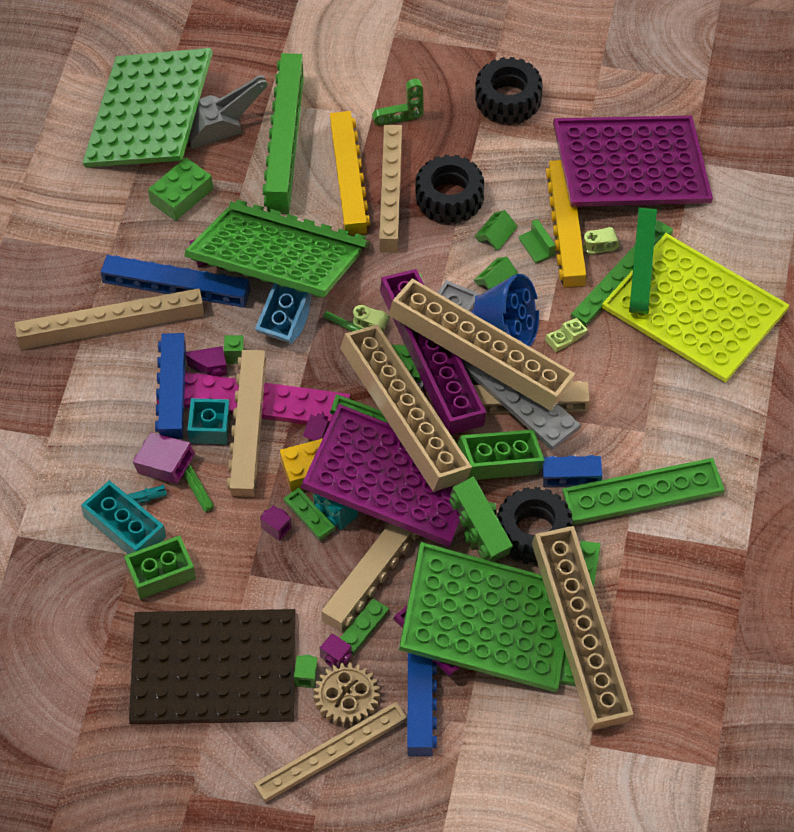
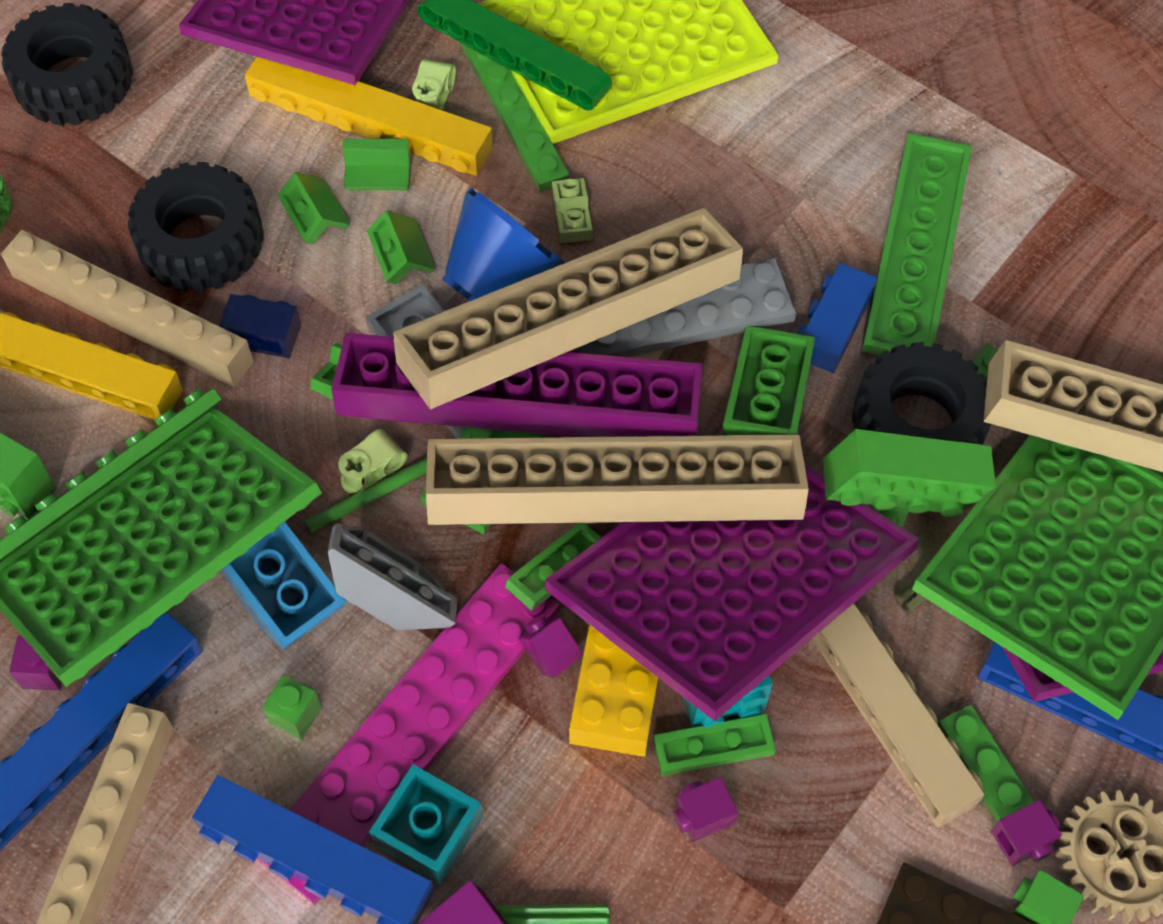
camera: 65 degrees left, 5 degrees up
magenta slope [185,346,227,377] -> none
tan brick [227,350,267,497] -> none
none -> clear blue brick [219,294,301,359]
none -> light grey wedge [328,523,457,630]

